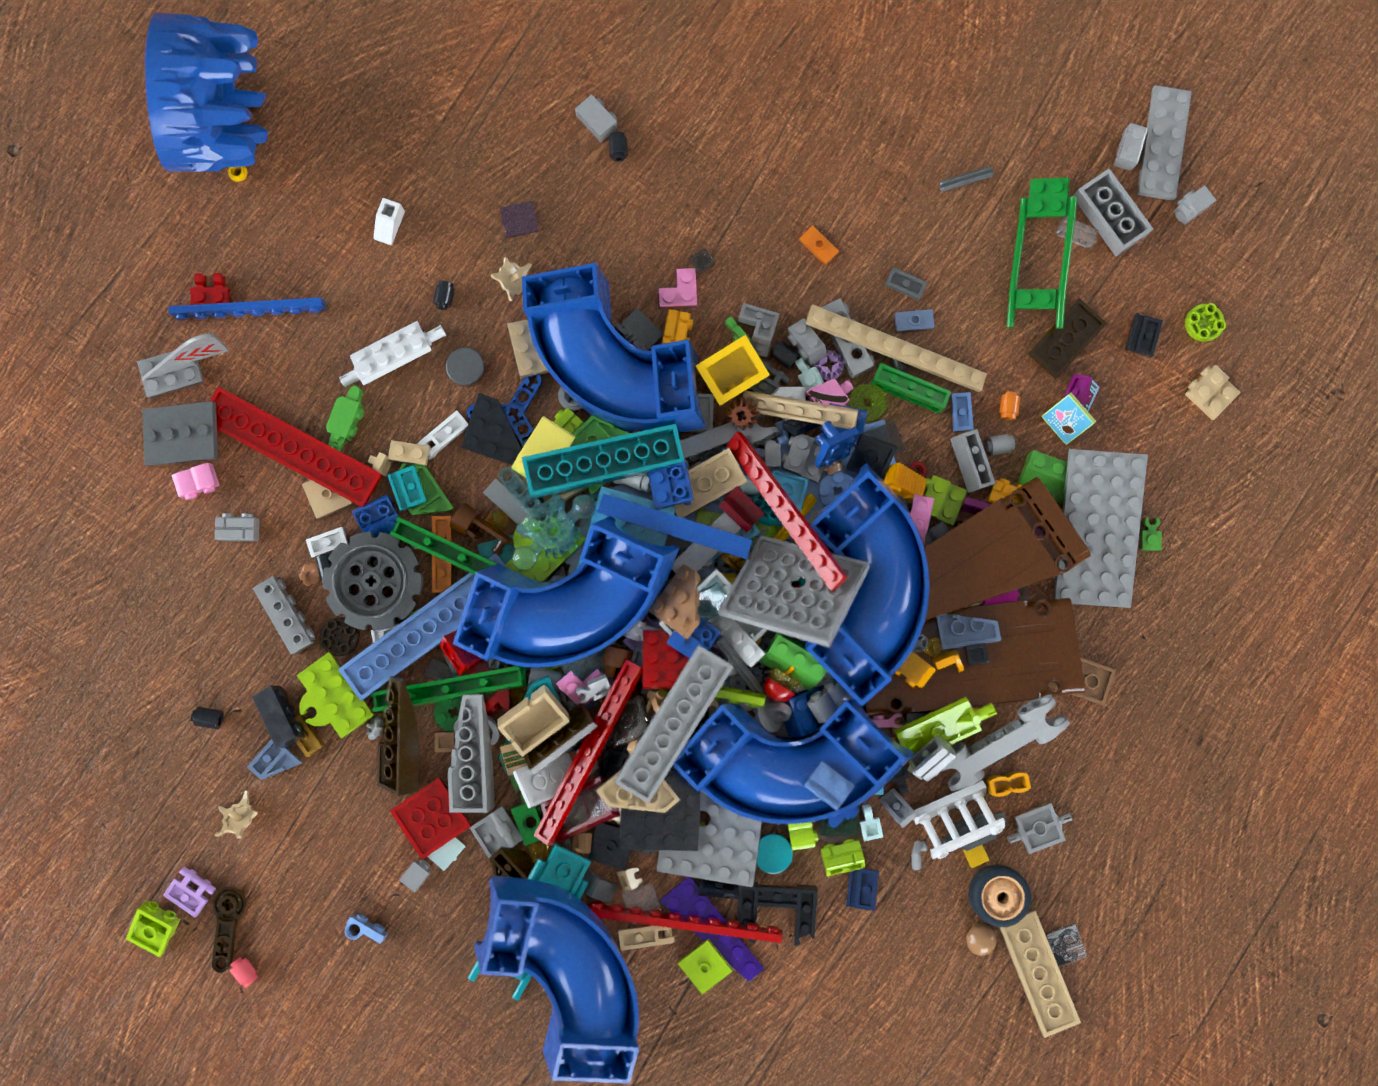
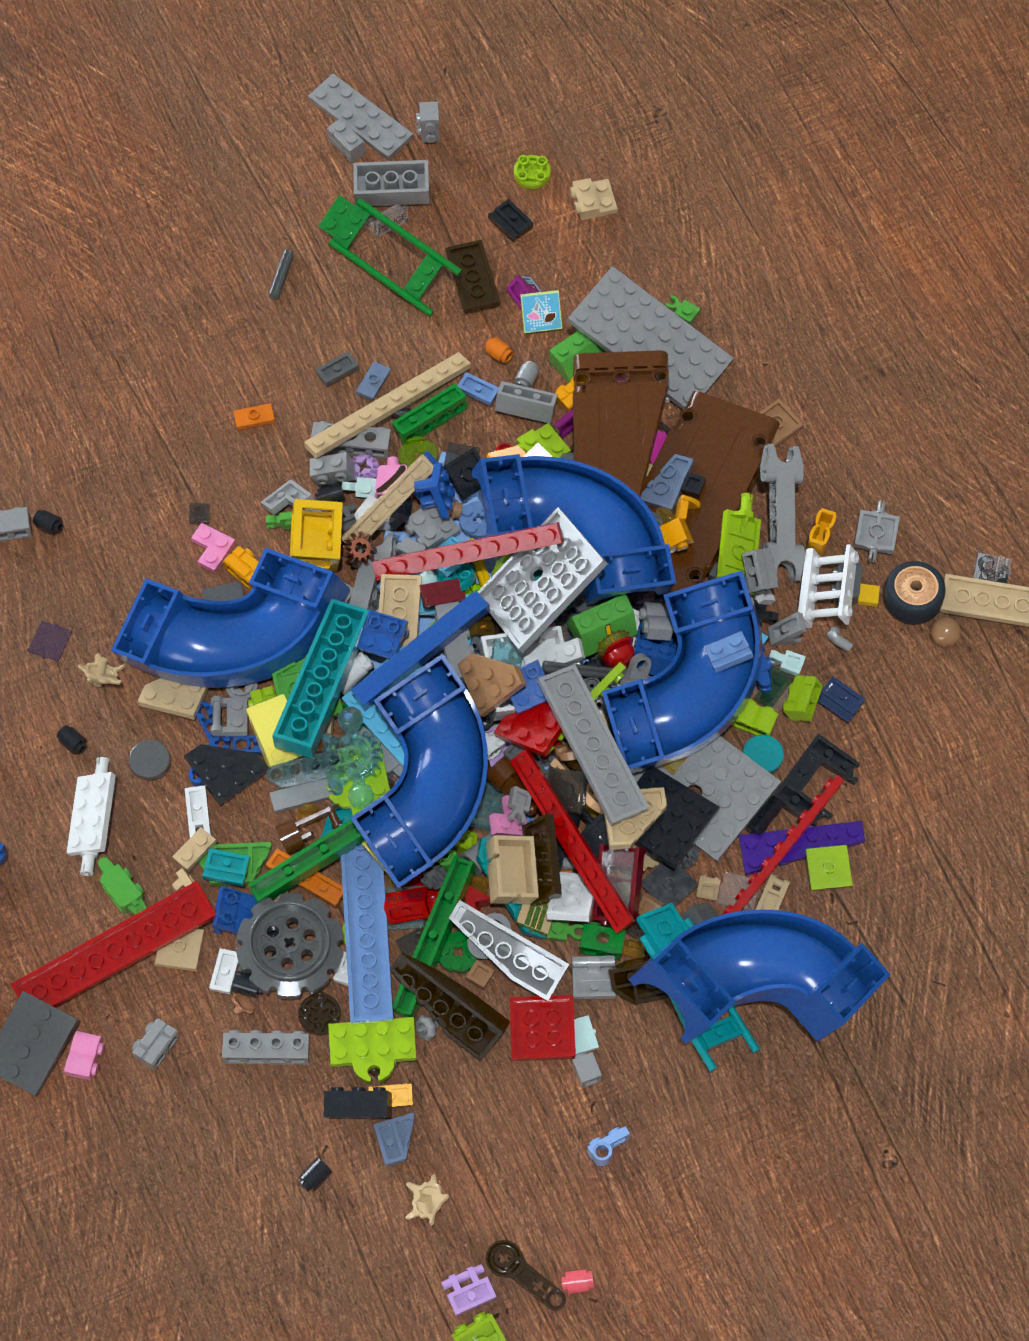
camera: 55 degrees left, 20 degrees down
none -> light grey plate [211,696,248,736]

